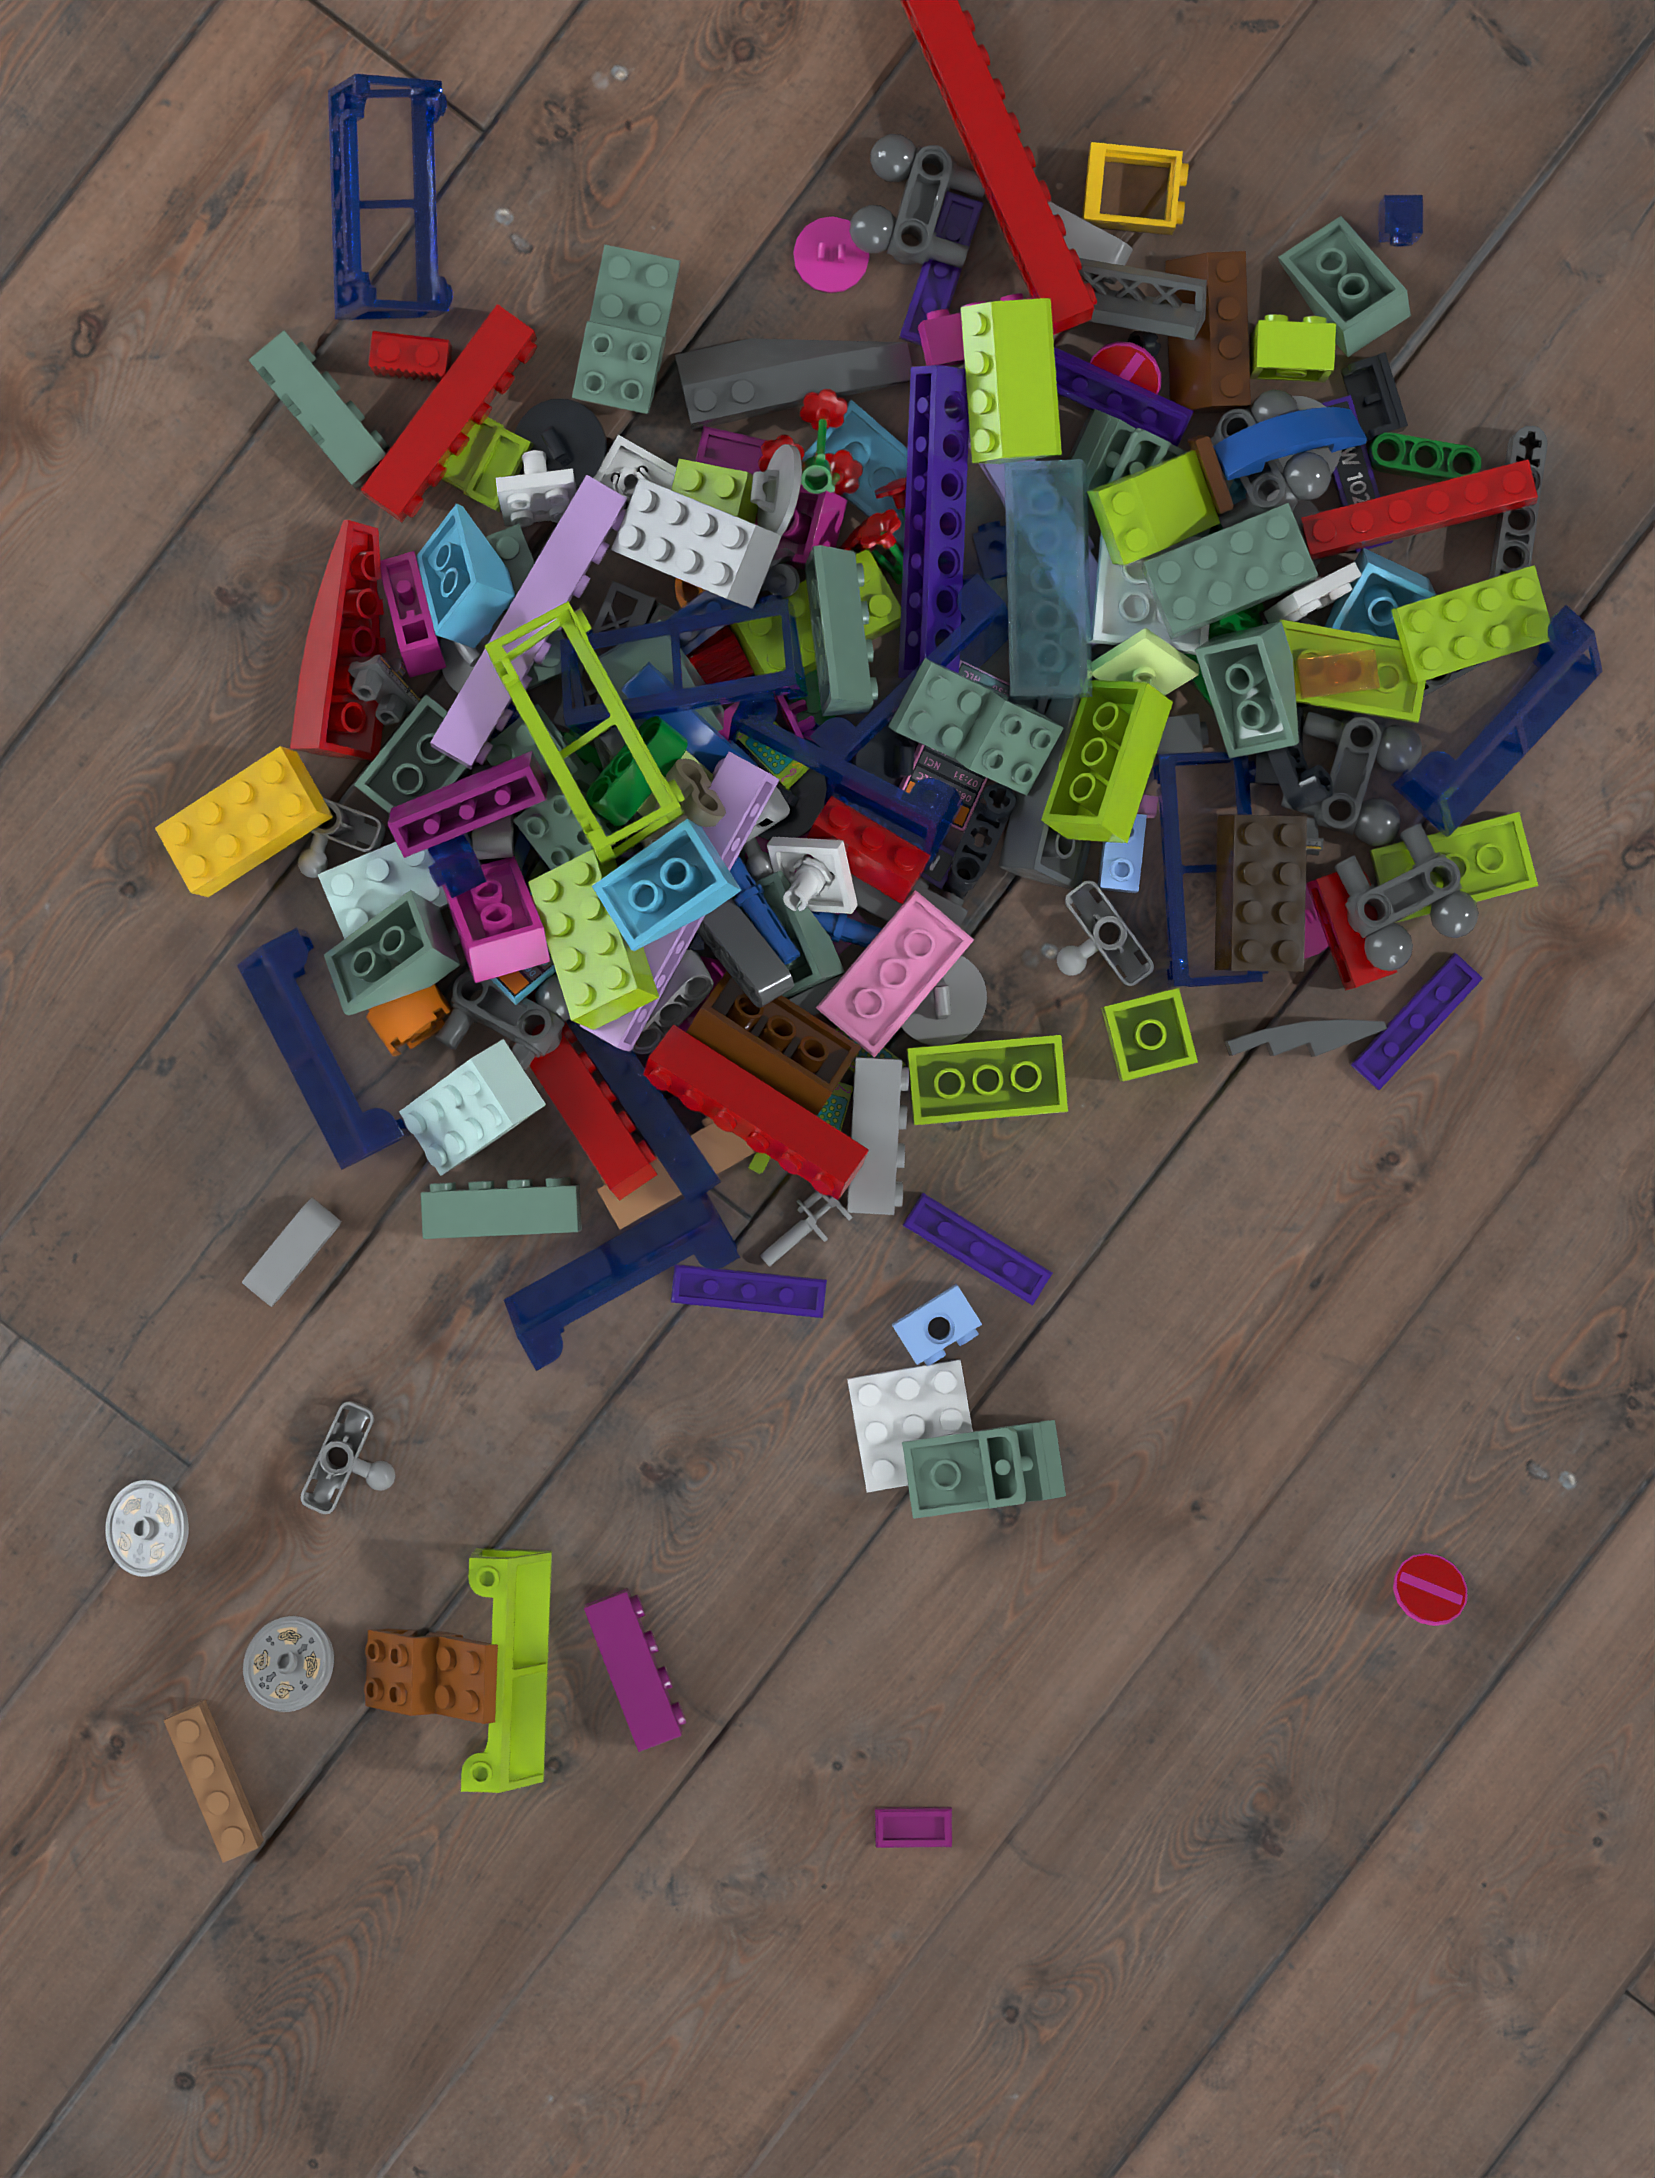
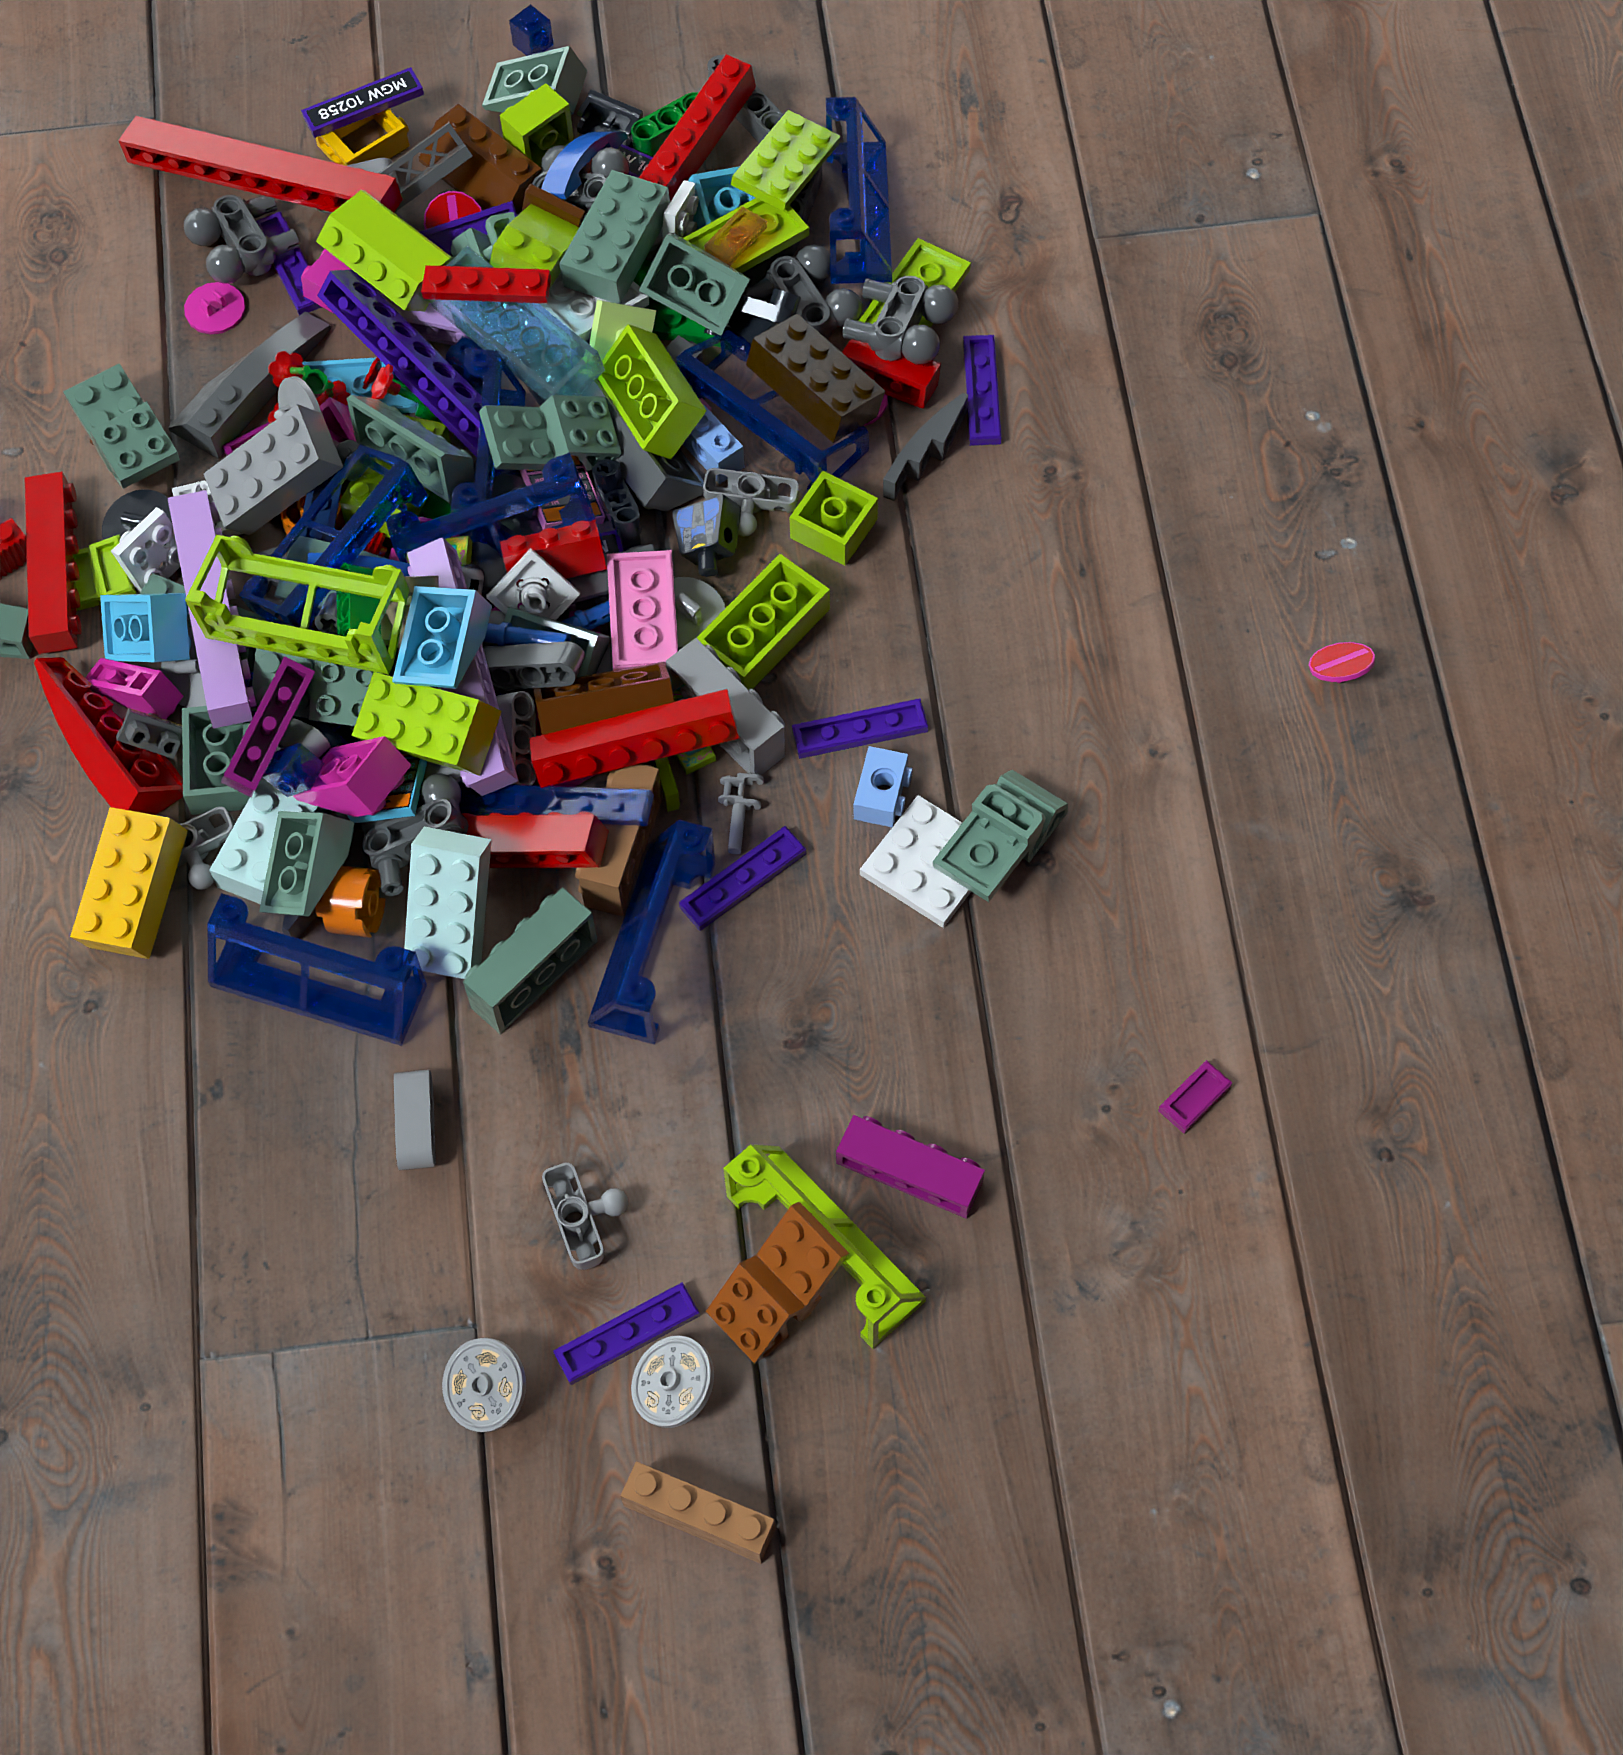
camera: 45 degrees left, 25 degrees down
none -> tile [301,67,424,138]
none -> red plate [421,265,551,304]
none -> dark purple tile [553,1282,700,1385]
none -> torso [673,494,741,577]

